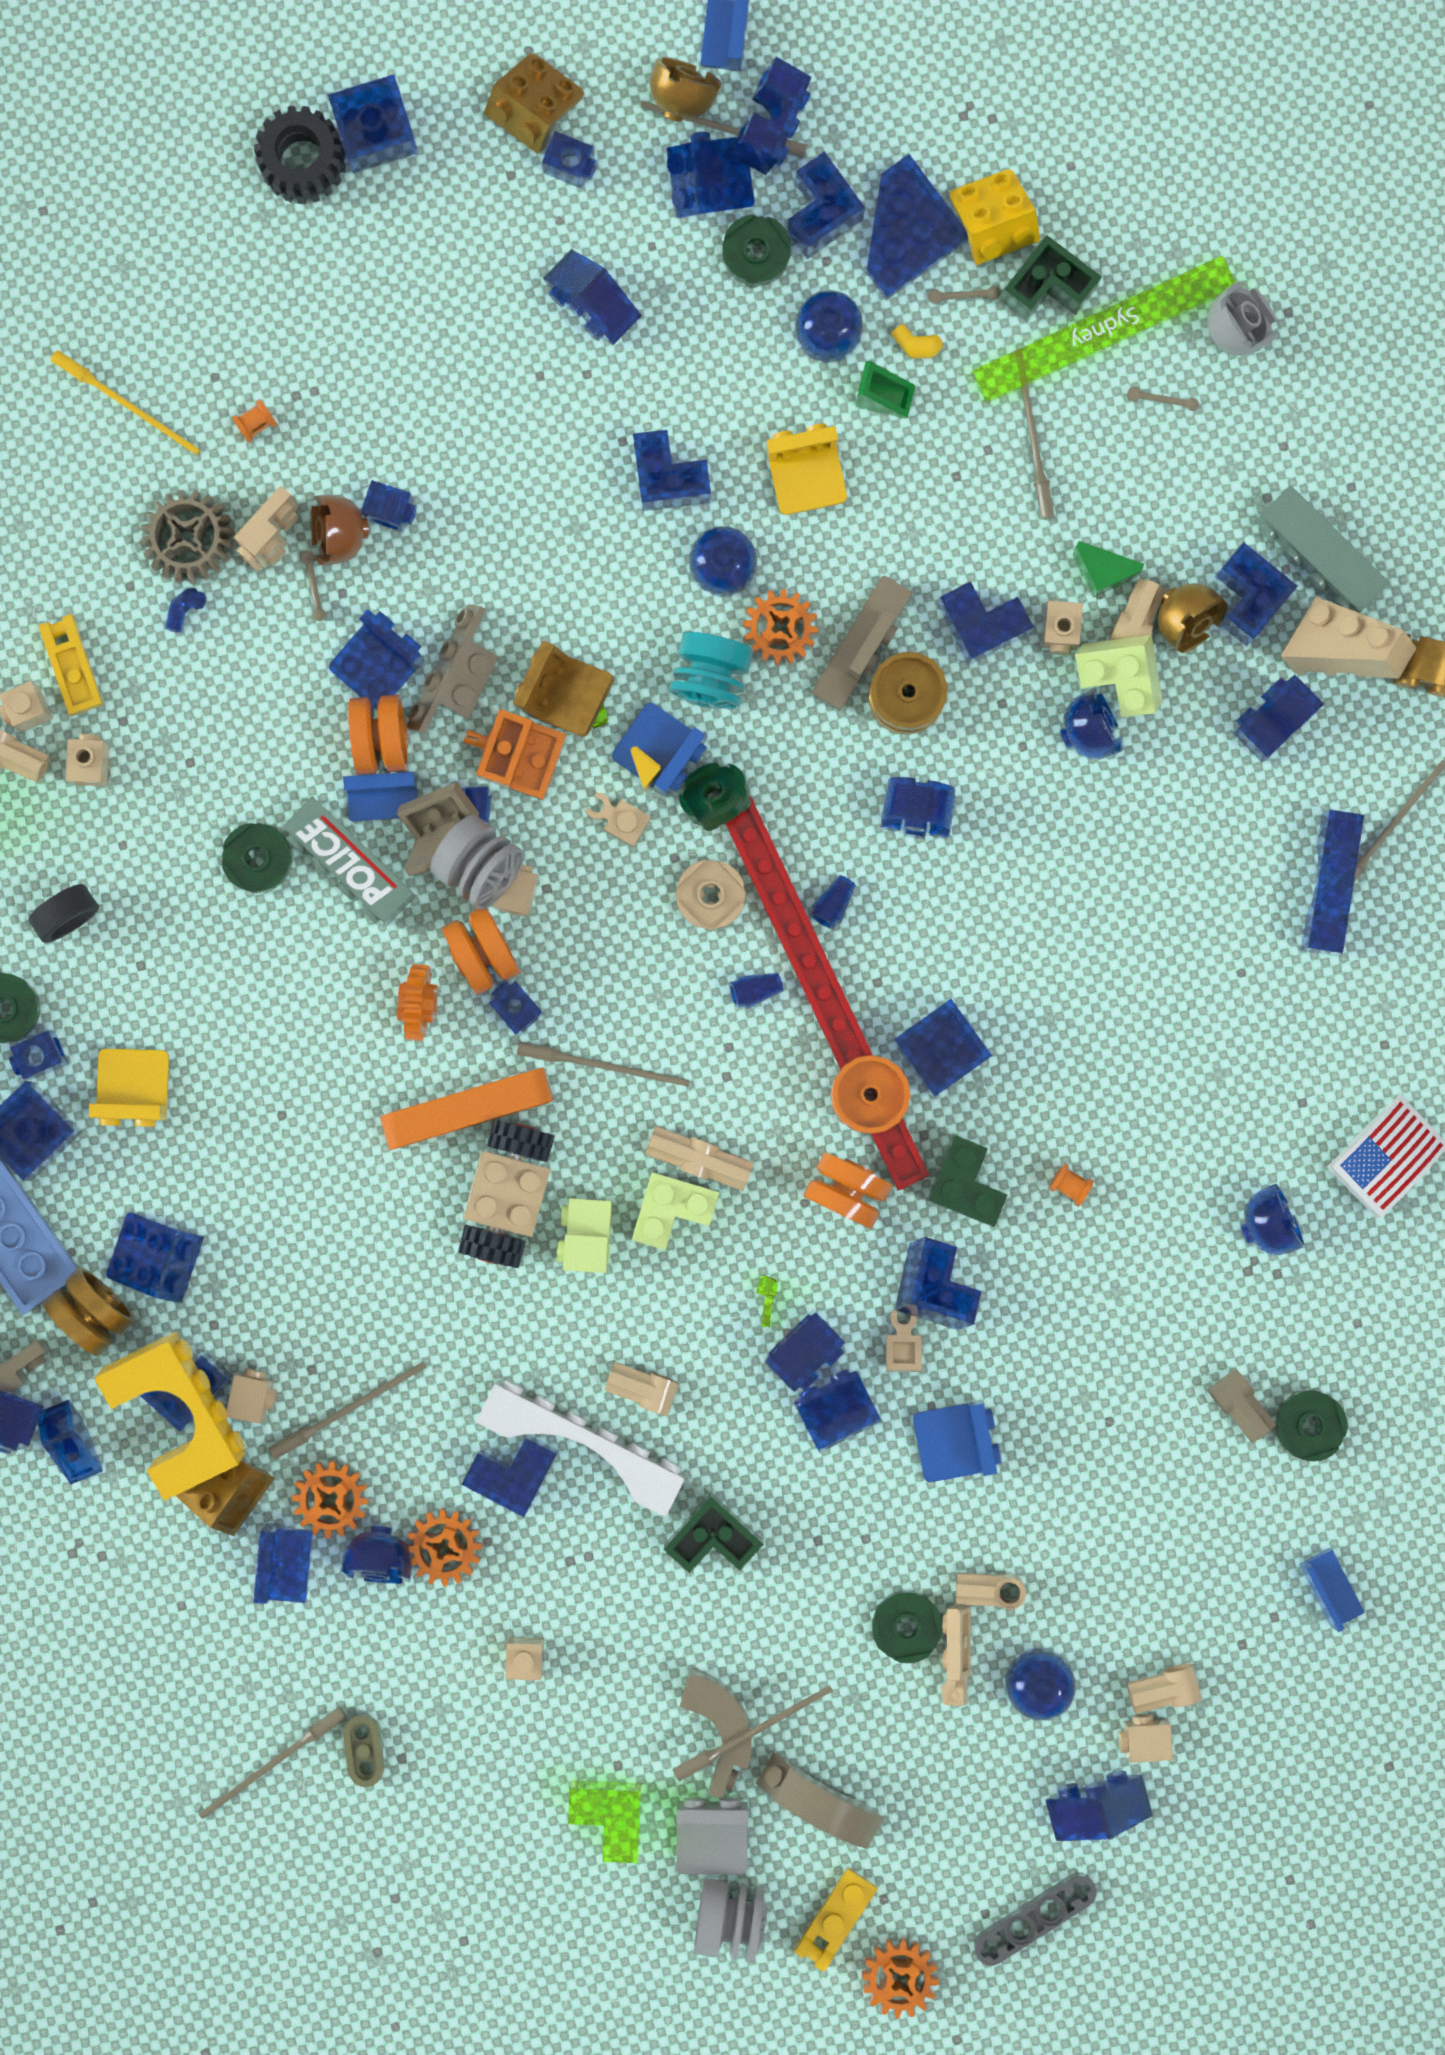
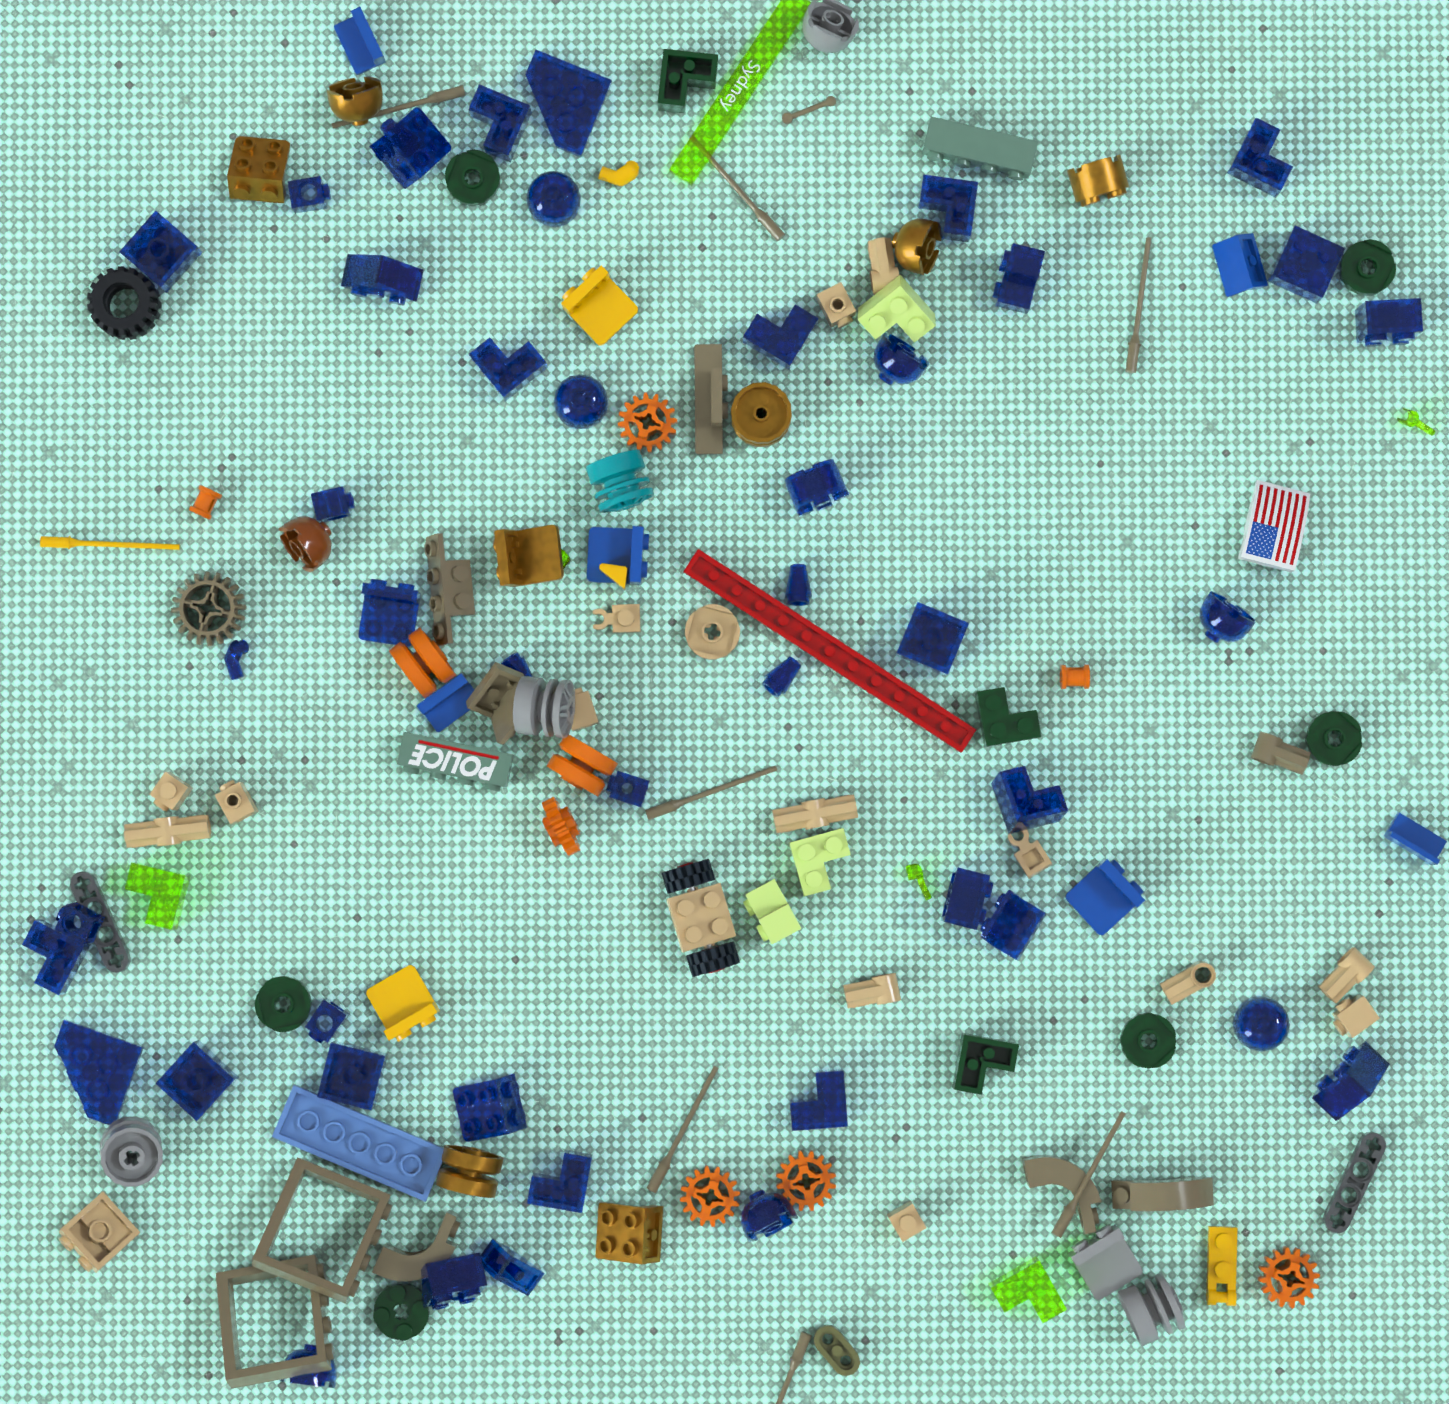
camera: 30 degrees left, 0 degrees up
black tyre [28,884,99,943] -> none
yellow plate [39,613,104,717] -> none
yellow arch [94,1331,245,1501] -> none
dark green plate [221,823,293,894] -> none
tan brick [226,1368,277,1424] -> none
tan plate [233,485,301,572] -> none
clear blue bracket [253,1523,314,1604] -> none
dark tan hinge [301,550,326,621] -> none
orange beam [379,1067,554,1150] -> none
orange plate [464,709,567,801] -> none
white arch [476,1380,685,1517] -> none
dark green plate [679,763,751,831] -> none
clear blue arch [730,56,812,175] -> none
orange wheel [803,1152,893,1230] -> none
orange wheel [830,1055,911,1134] -> none
green slope [855,361,916,419] -> none
dark tan hinge [928,286,1001,305] -> none
tan hinge [941,1604,971,1706] -> none
yellow bracket [949,169,1040,265] -> none
green slope [1073,541,1144,598] -> none
tan wedge [1281,597,1416,678] -> none
clear blue arch [1300,809,1364,956] -> none

